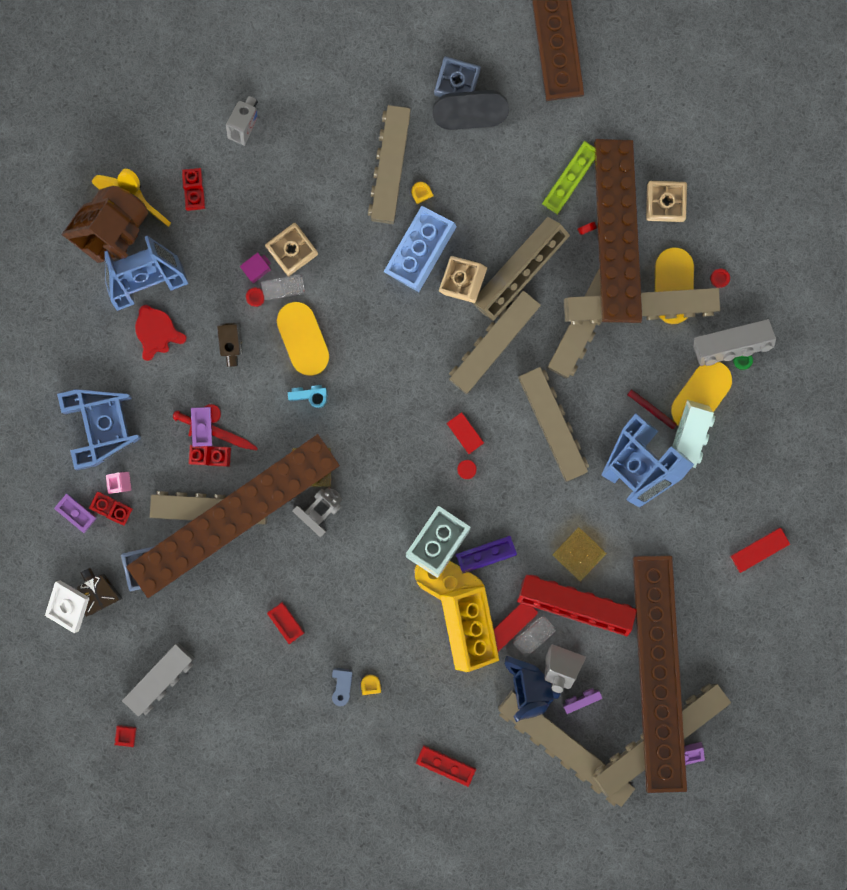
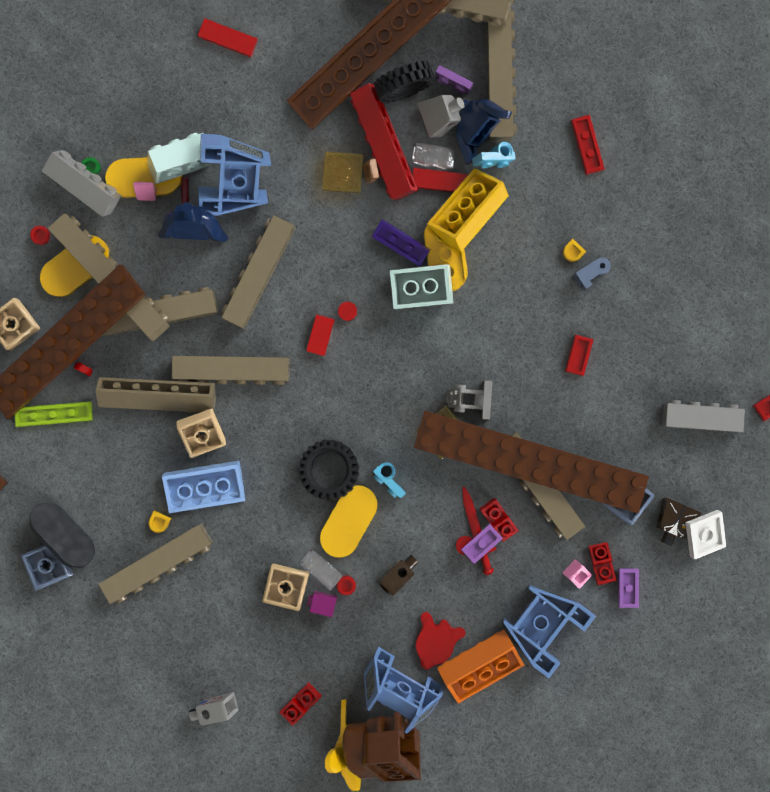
camera: 130 degrees left, 0 degrees up
none -> bright pink slope [134,182,157,201]
none -> dark blue torso [158,202,228,242]
none -> black tyre [298,439,360,500]
none -> medium nougat tile [363,159,379,183]
none -> black tyre [374,60,436,103]
none -> orange slope [437,629,524,704]
none -> medium azure plate [472,142,515,168]

